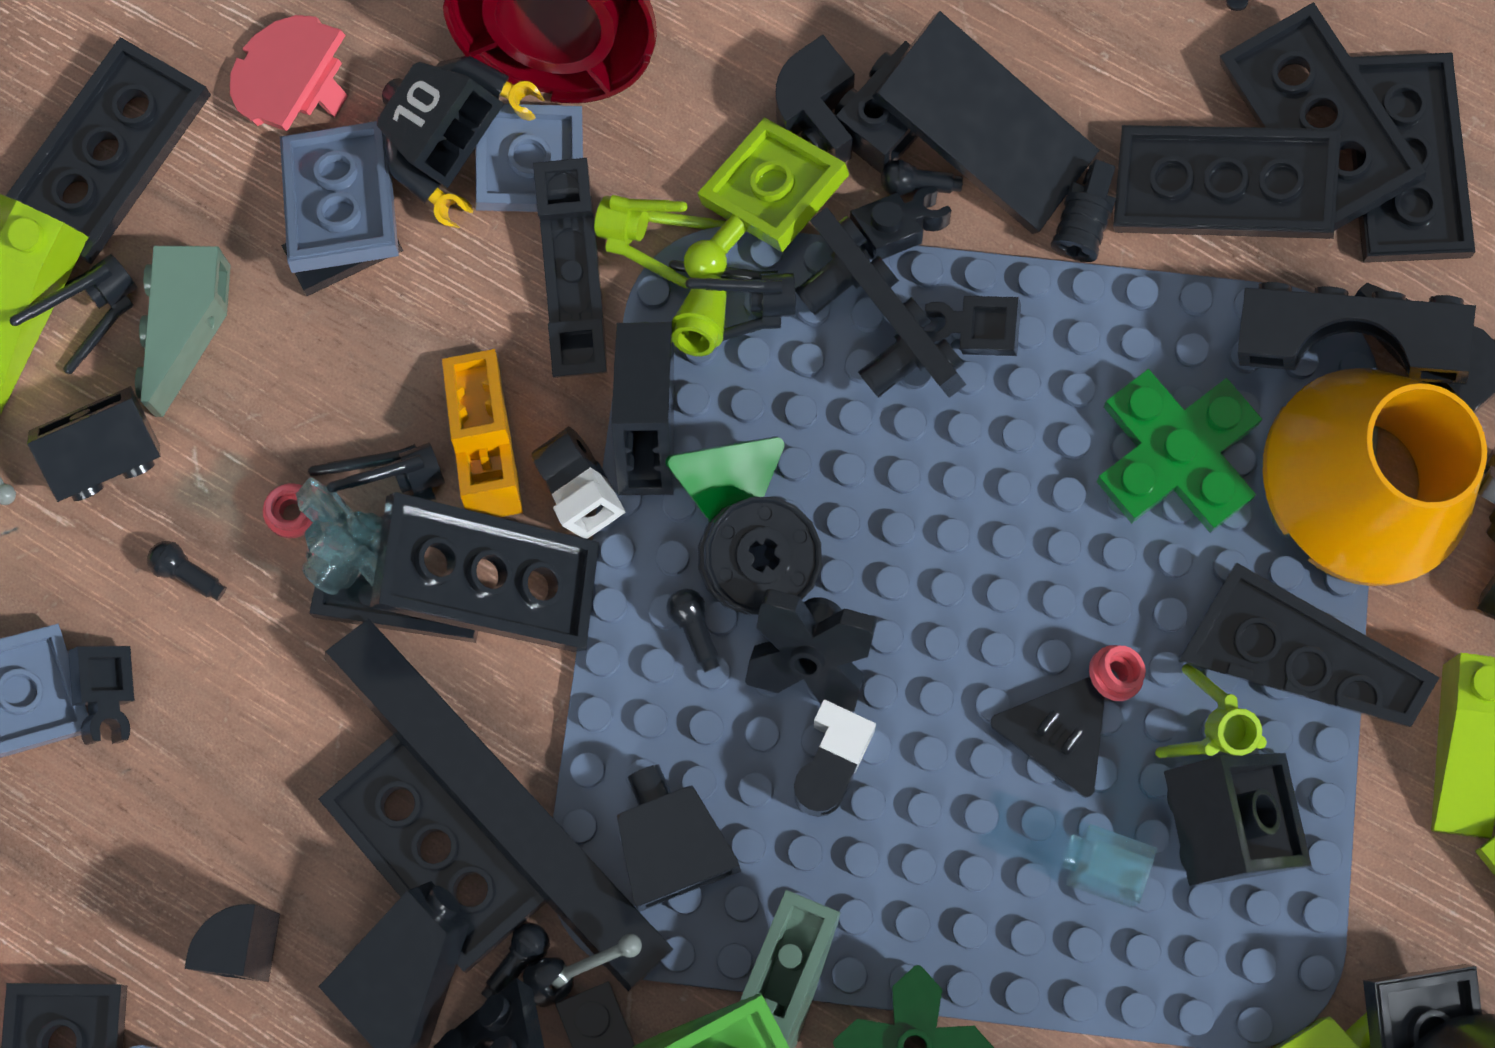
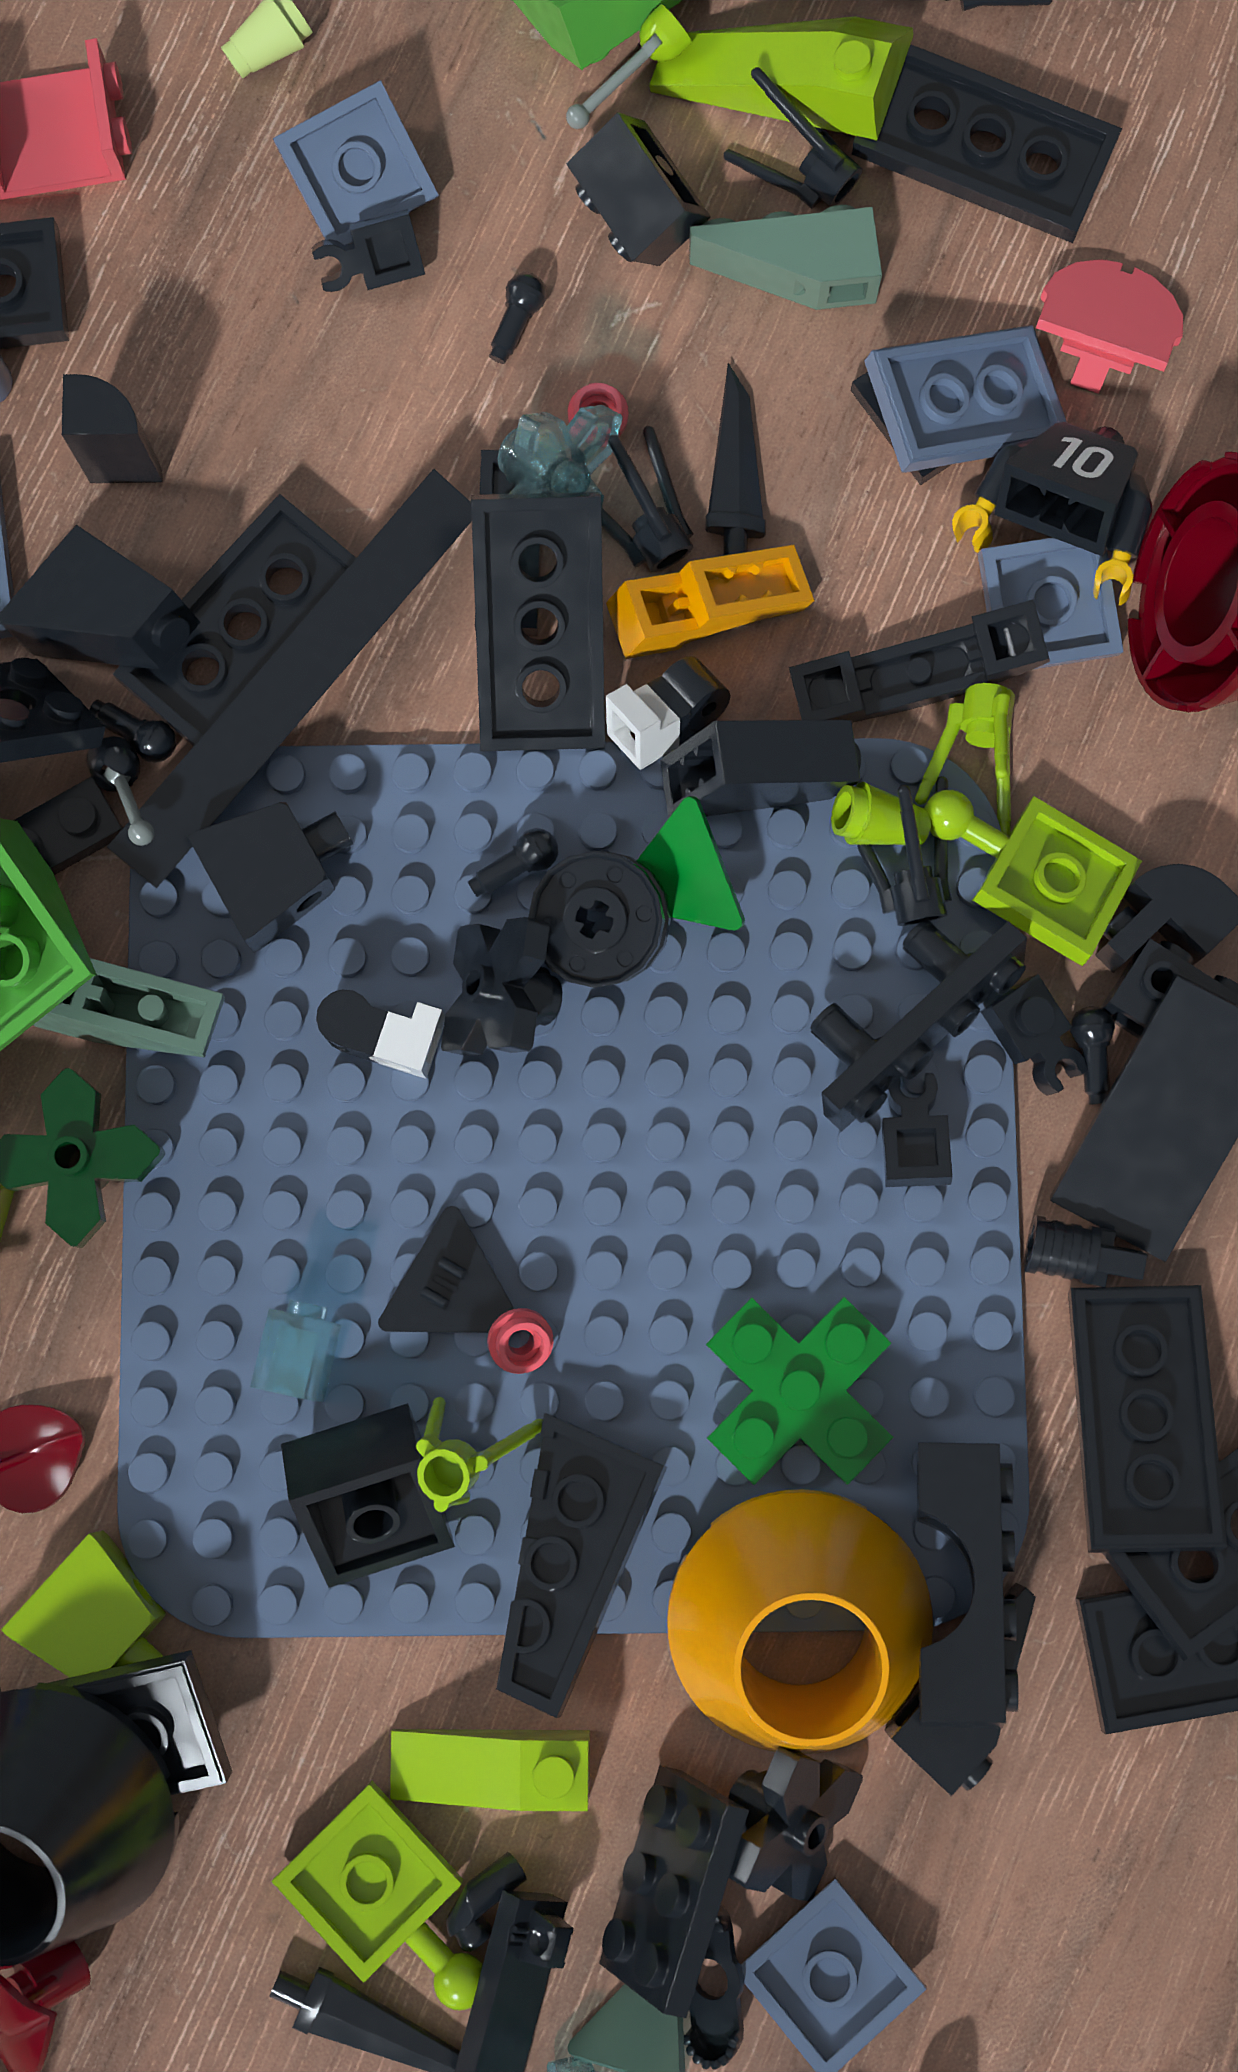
camera: 80 degrees right, 5 degrees up
none -> black bar [705,363,766,556]

